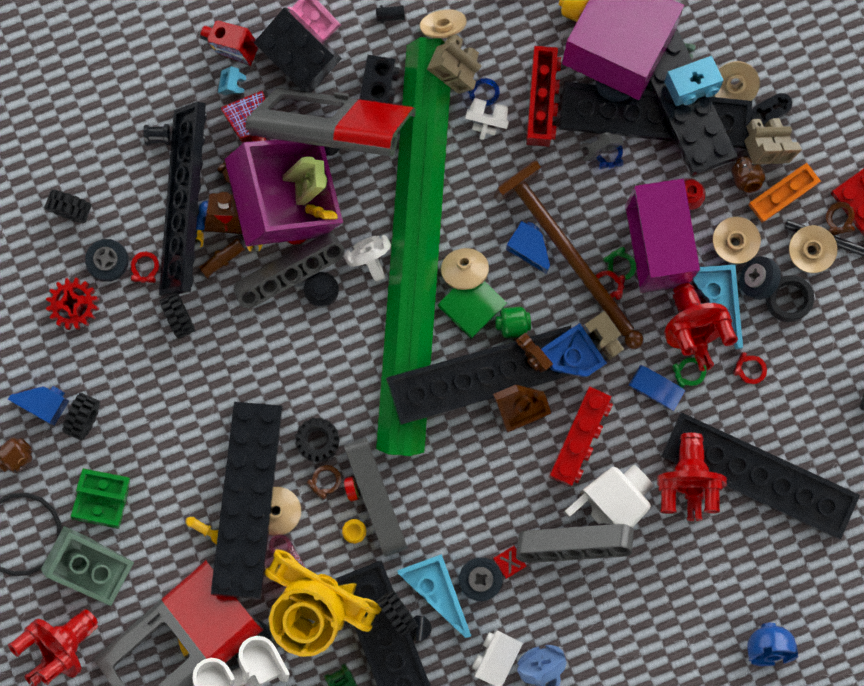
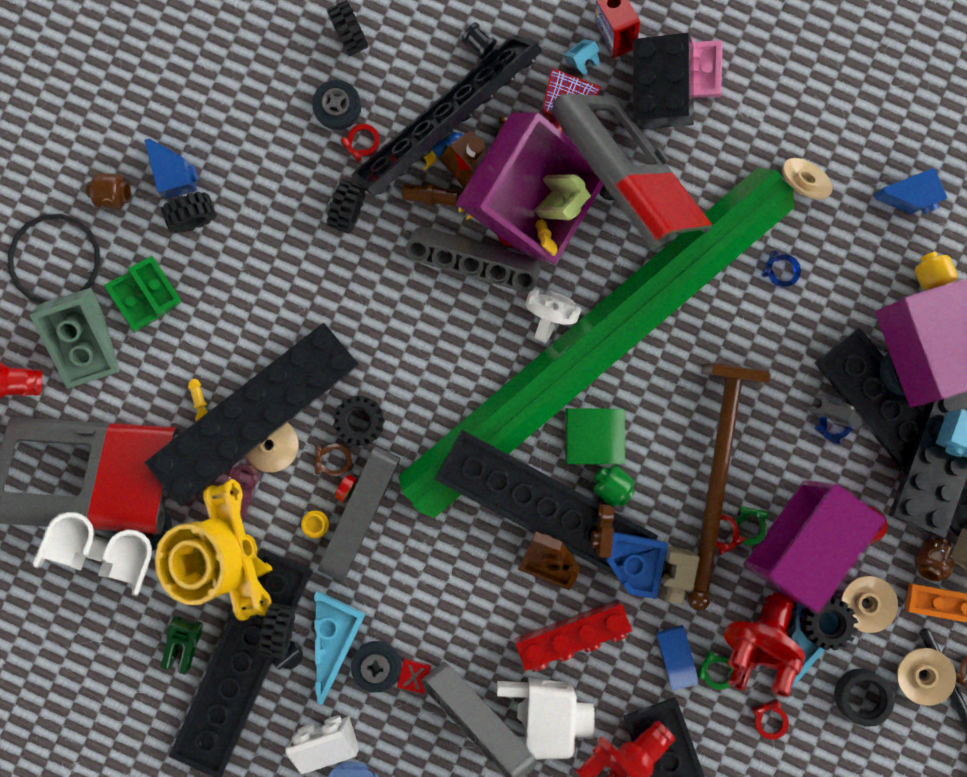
camera: 50 degrees right, 5 degrees up
red gear [46,278,99,330] -> none
black plate [304,272,339,308] -> none
black brick [359,54,400,104] -> none
black pin [376,5,405,24] -> none
dark tan hips [427,35,482,94] -> none
tan dish [441,248,489,290] -> none
white hips [465,98,508,140] -> none
blue slope [506,221,550,274] -> none
red brick [526,46,561,147] -> none
black wheel [740,256,781,300] -> none
none -> black tyre [800,597,858,651]

